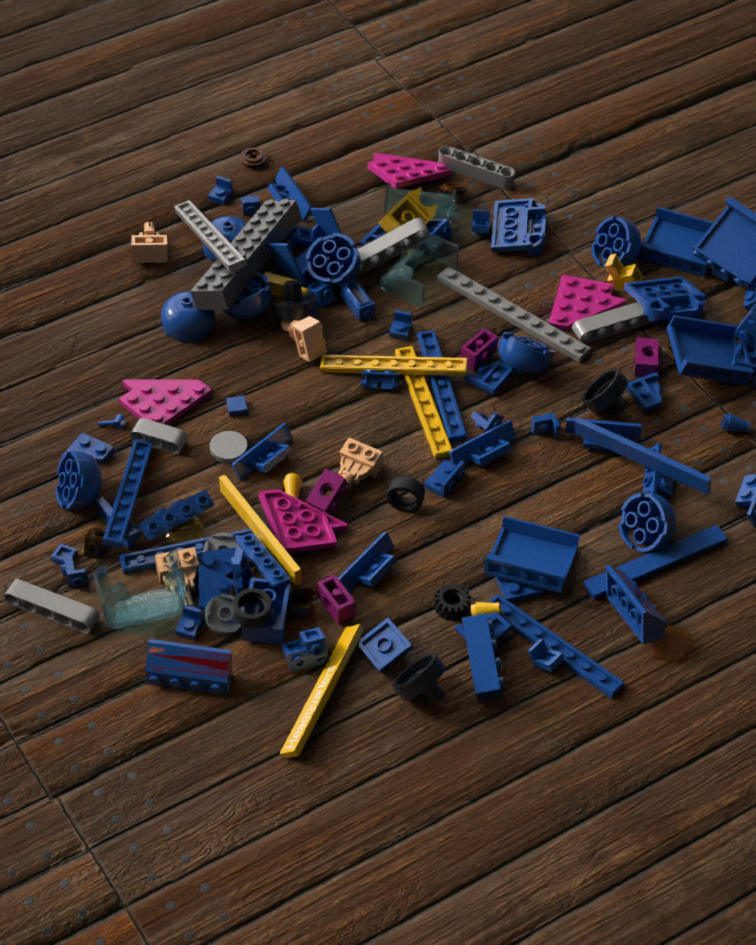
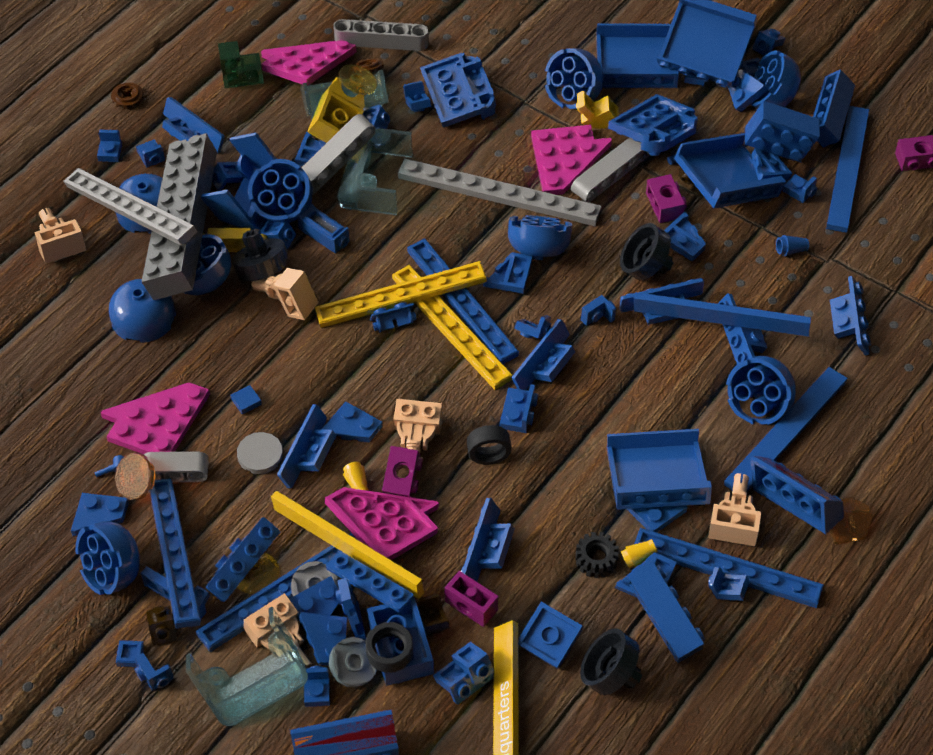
camera: 20 degrees left, 5 degrees up
light grey beam [4,579,100,634] -> none
blue bracket [389,310,412,341] -> none
magenta brick [460,328,498,371] -> none
none -> clear orange tile [115,453,155,500]
none -> clear green brick [218,41,264,88]
none -> blue wing [321,401,383,442]
none -> clear yellow dish [339,65,377,95]
none -> light nougat brick [708,473,761,546]

